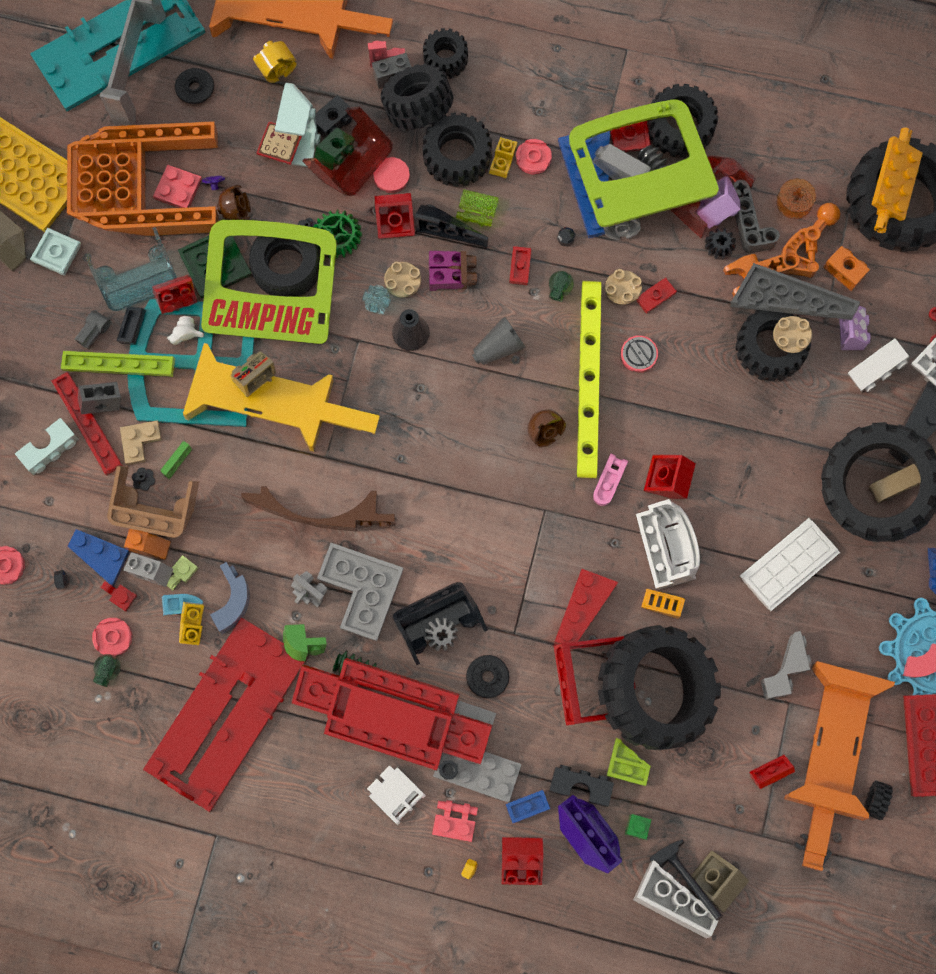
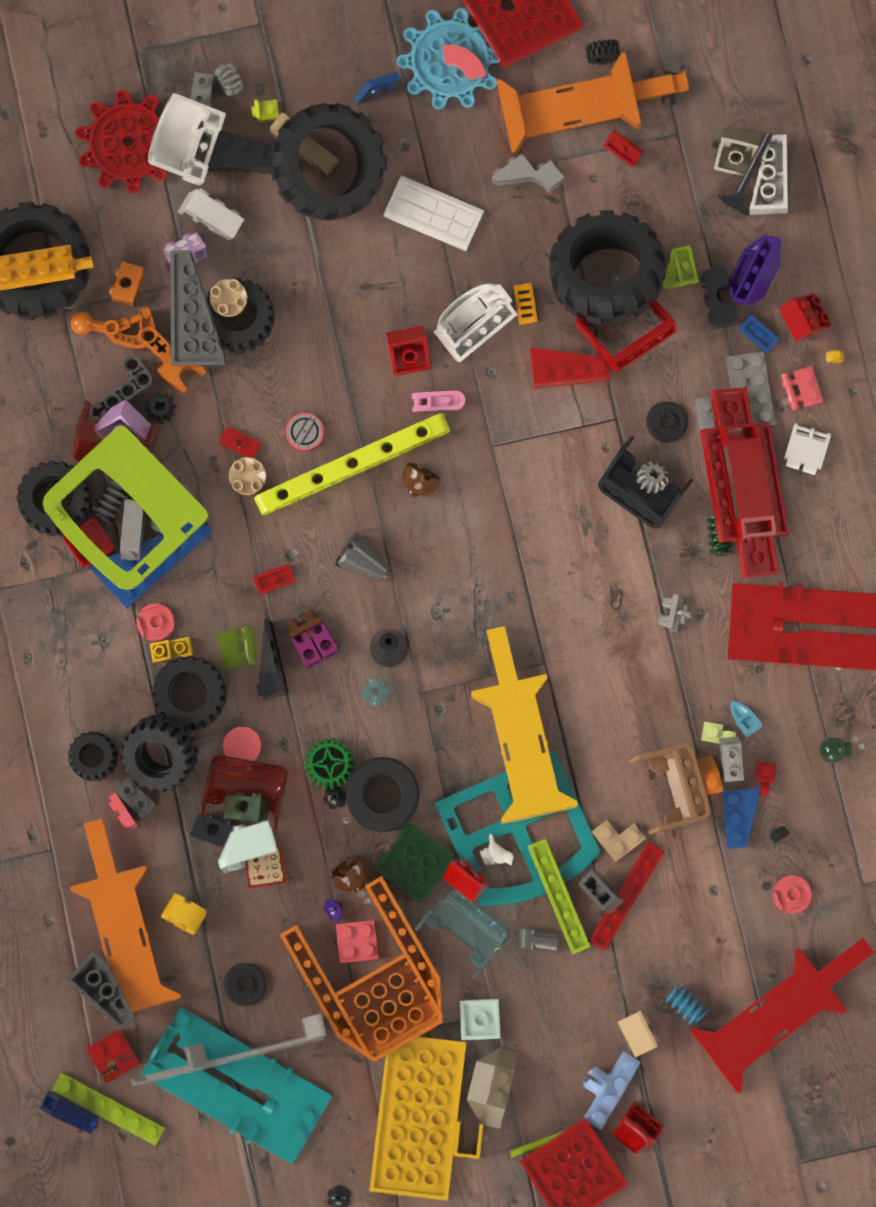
camera: 120 degrees left, 5 degrees up
light aqua arch [15,418,79,475] -> none
coral tile [92,618,132,657] -> none
black tile [116,306,146,345] -> none
black plant [131,467,155,491] -> none
bright green tile [161,441,192,479] -> none
yellow slope [179,602,204,645] -> none
lime door [201,220,337,344] -> none
sand blue arch [210,562,250,634] -> none
dark tan slope [230,352,276,397] -> none
reddish brown slope [241,486,396,532] -> none
bright green brick [283,624,326,661] -> none
light grey plate [317,543,404,642] -> none
red slope [374,193,415,239] -> none
tan dish [384,262,421,298] -> none
black tile [439,760,458,780] -> none
clear green piece [548,271,574,302] -> none
black tile [557,227,576,247] -> none
green brick [624,814,652,840] -> none
clear orange piece [776,178,816,219] -> none

